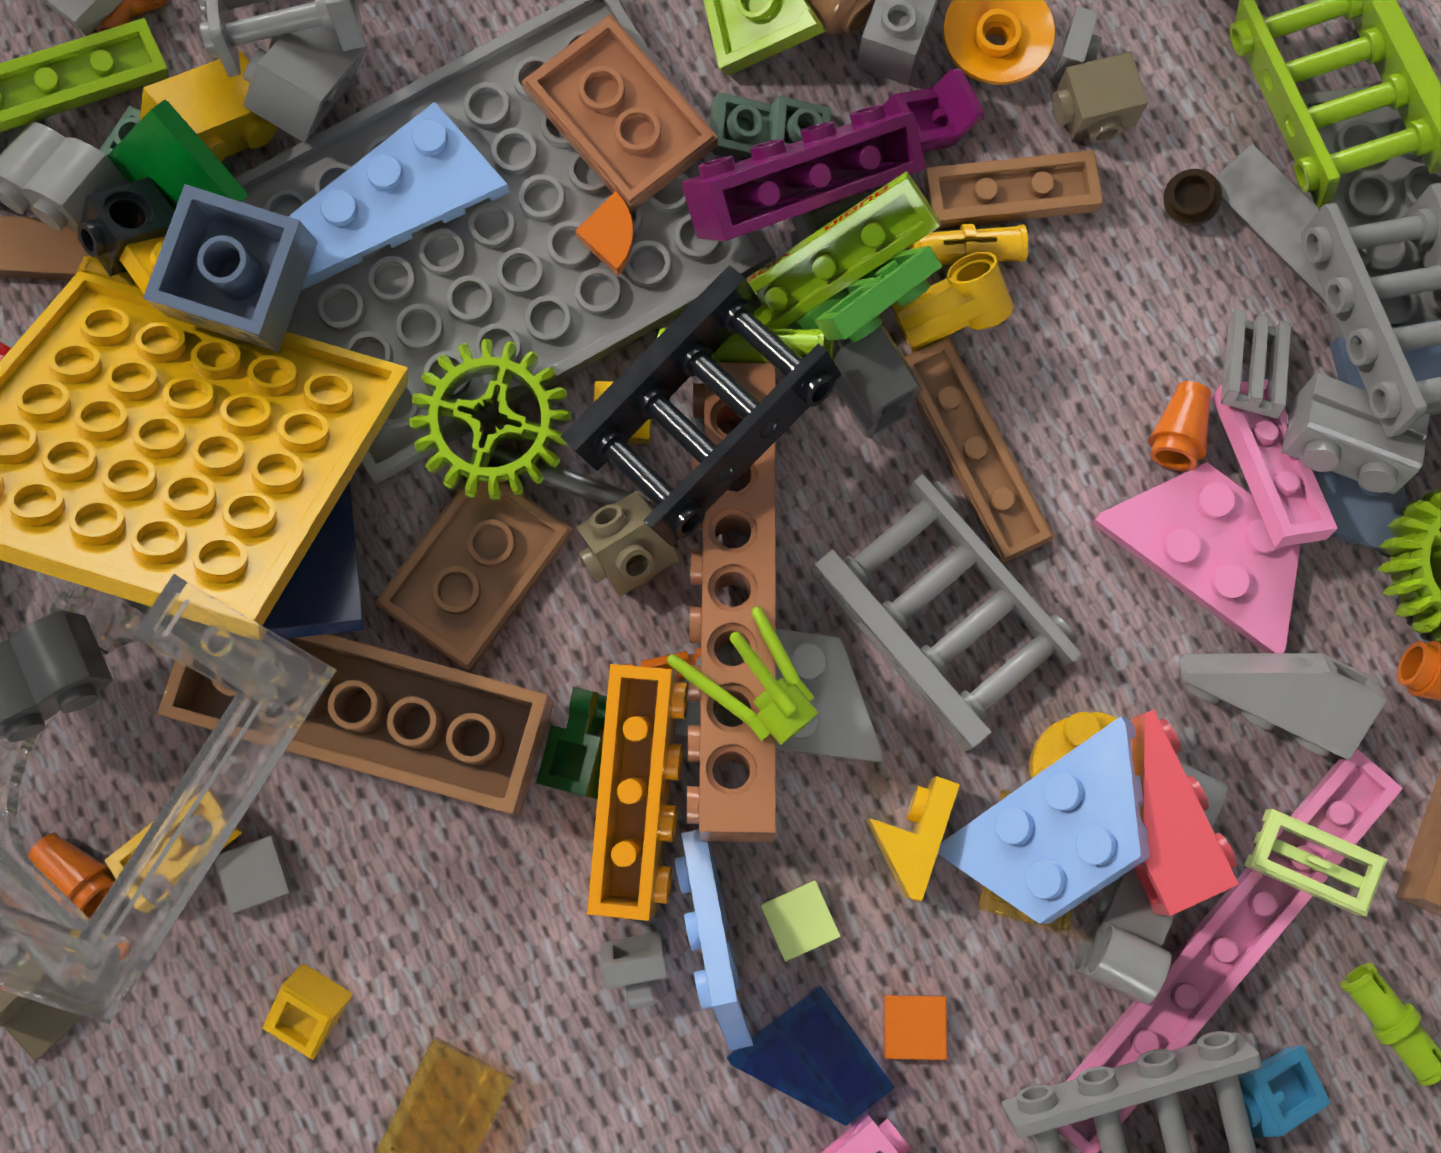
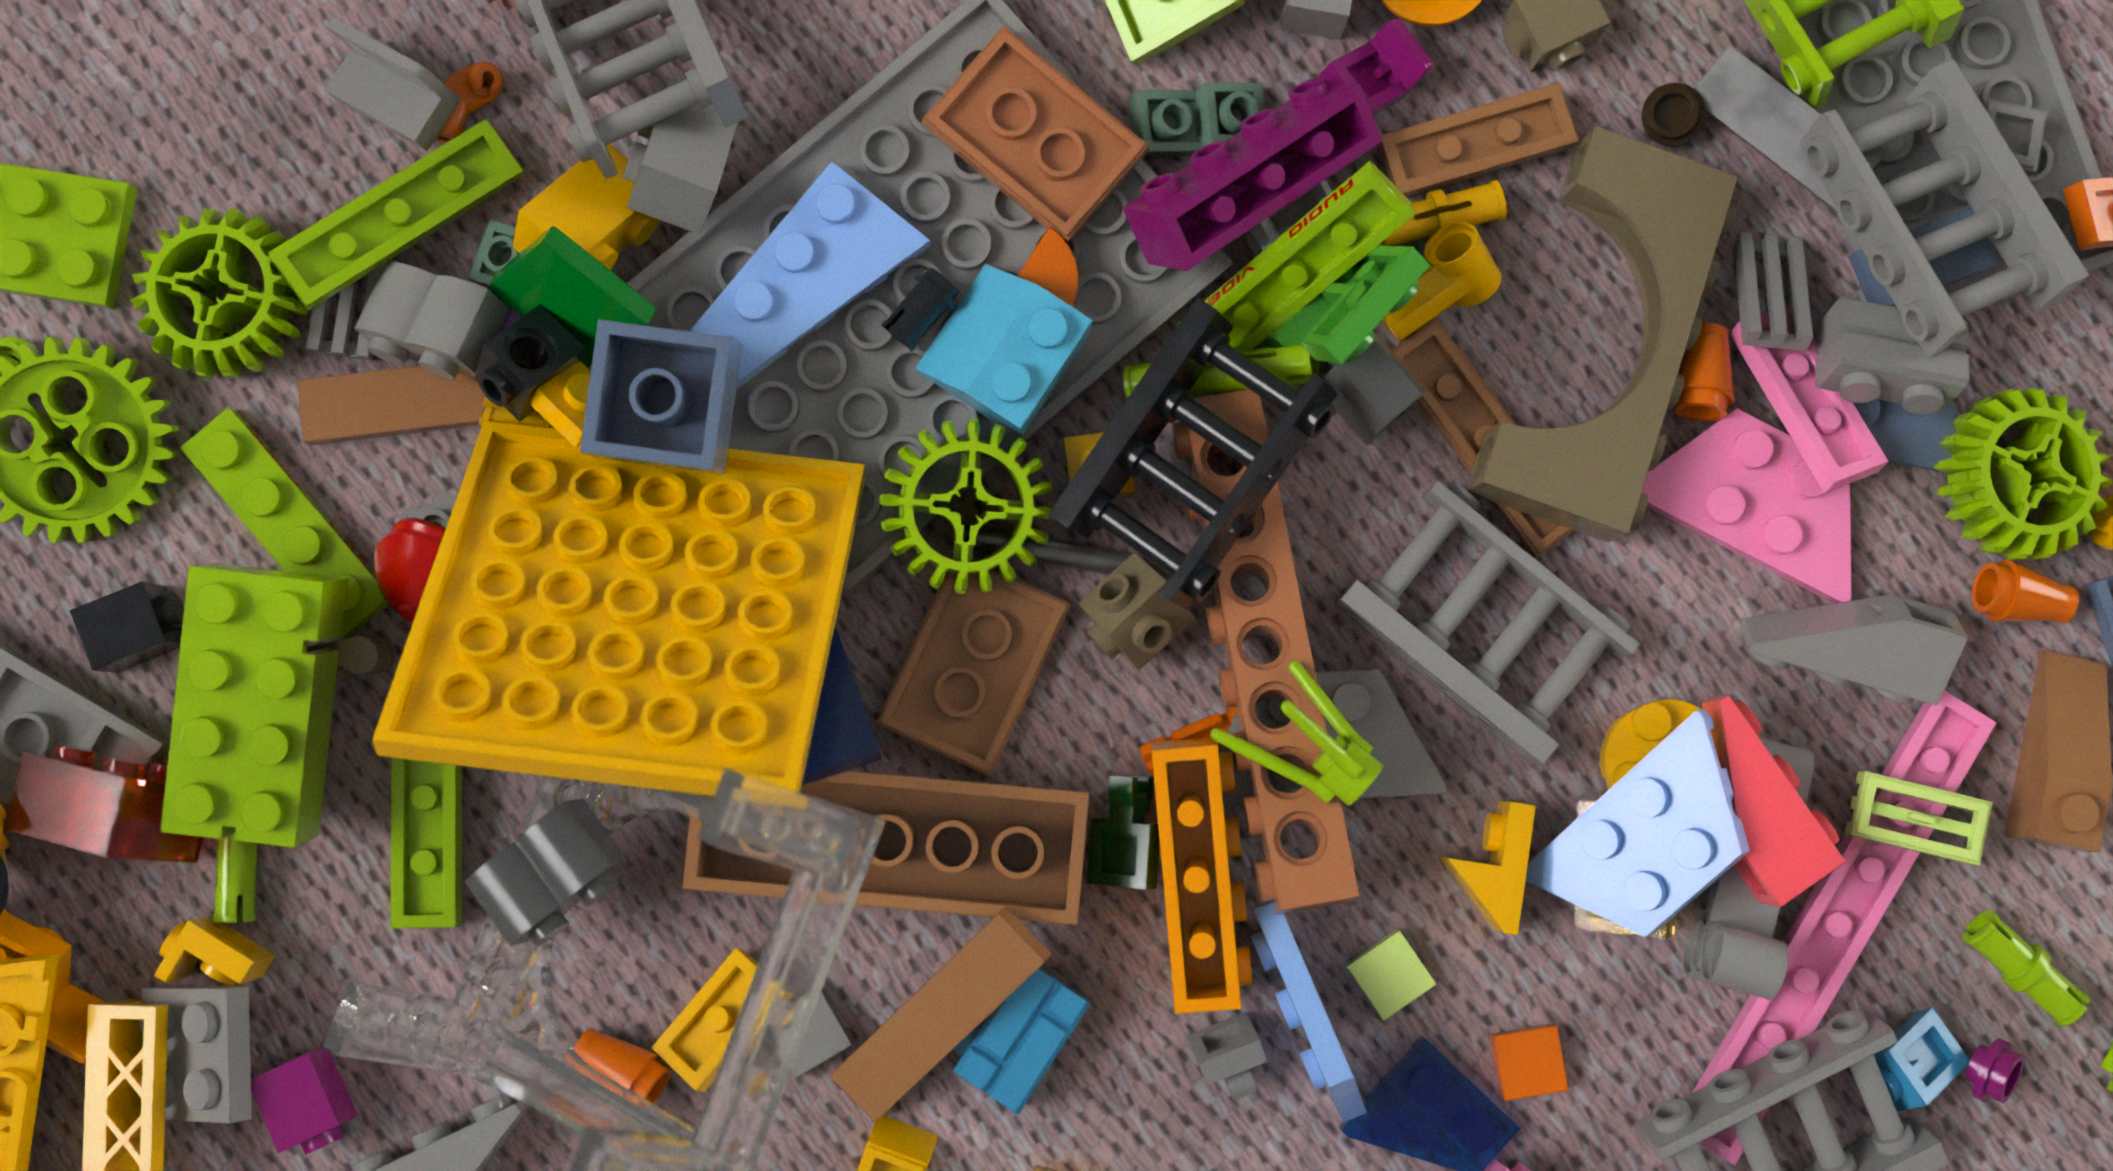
camera: 10 degrees left, 5 degrees up
none -> medium nougat tile [830,906,1051,1123]
none -> black pin [881,267,960,352]
none -> medium azure slope [915,264,1093,439]
none -> dark azure brick [953,966,1091,1114]
none -> dark tan arch [1466,125,1738,542]
none -> magenta plate [1966,1038,2024,1103]

